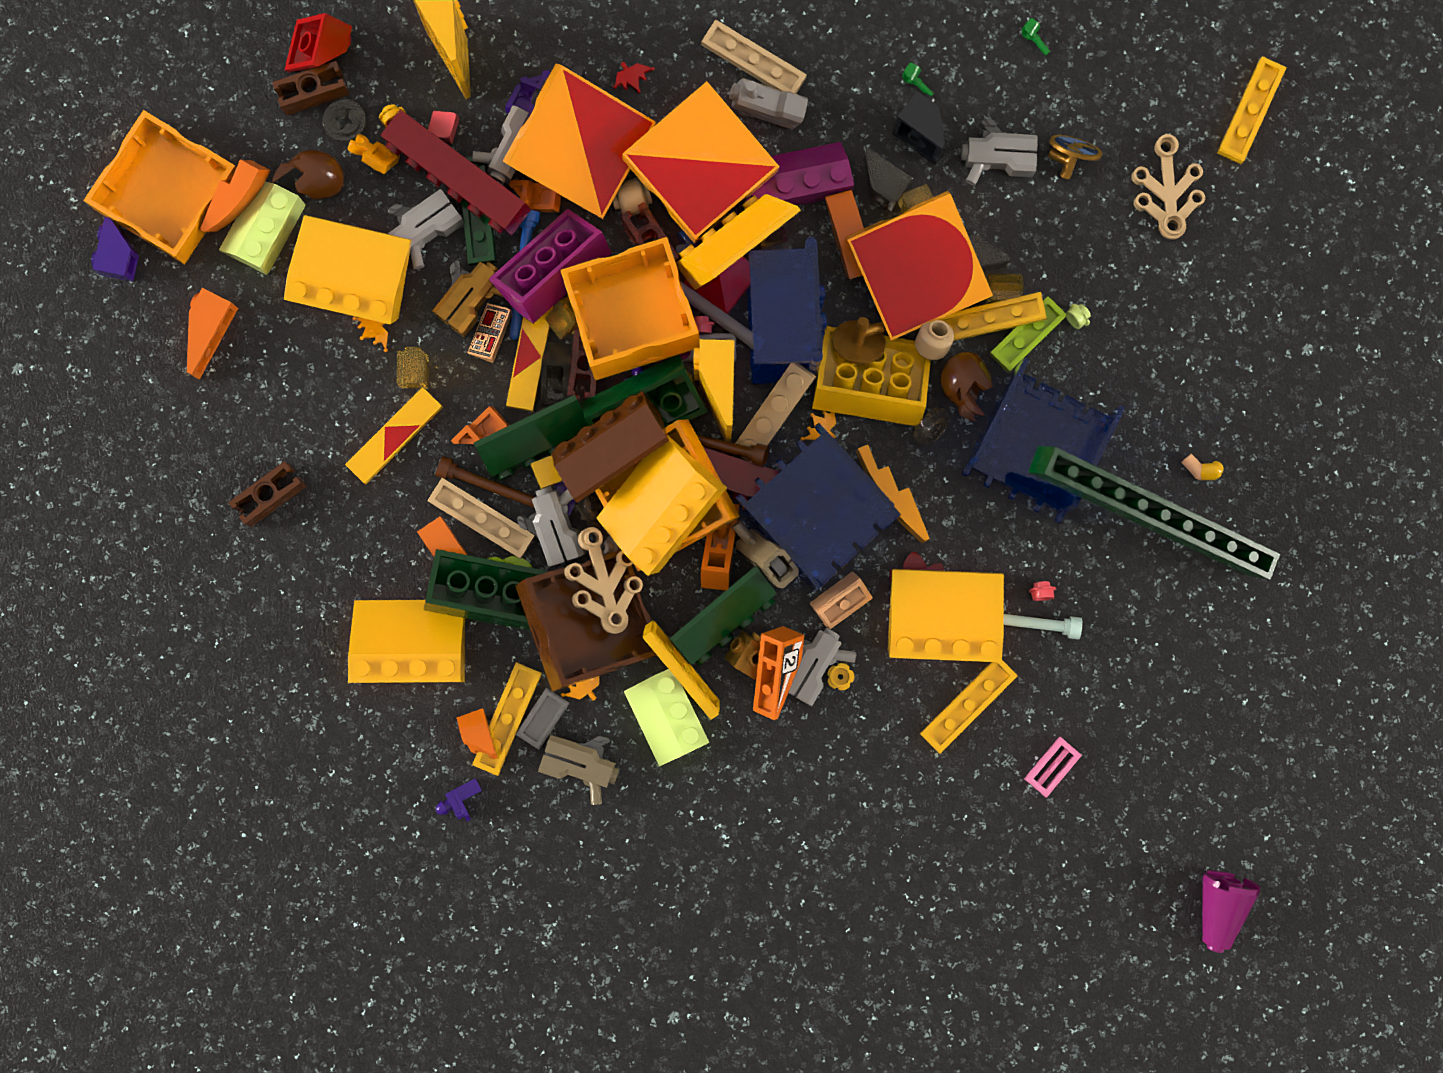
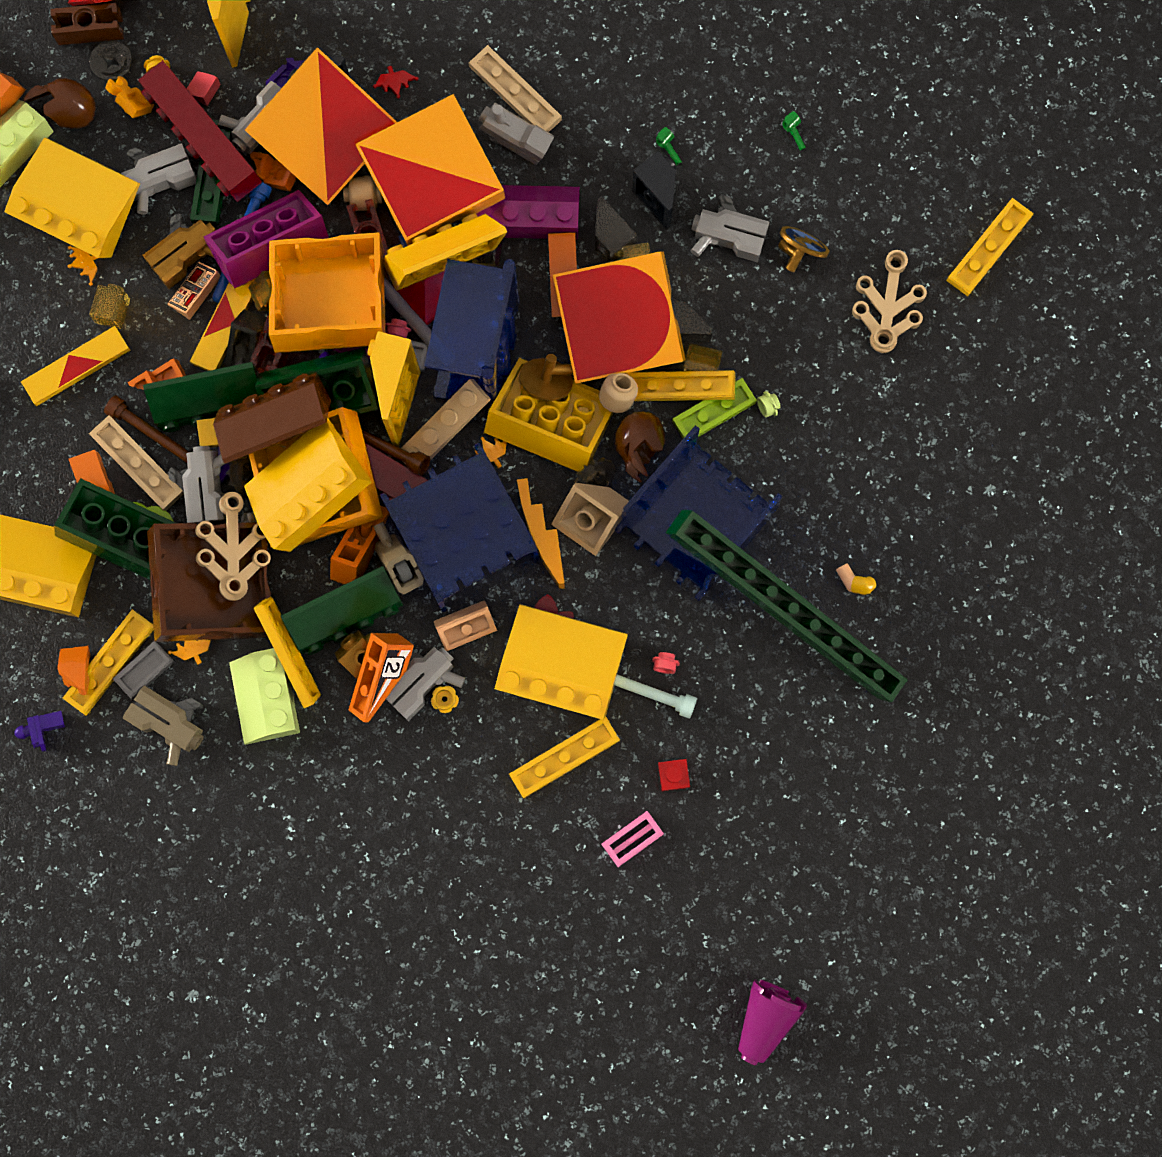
camera: 20 degrees right, 5 degrees down
none -> tan slope [551,483,632,556]
none -> red plate [658,759,690,791]

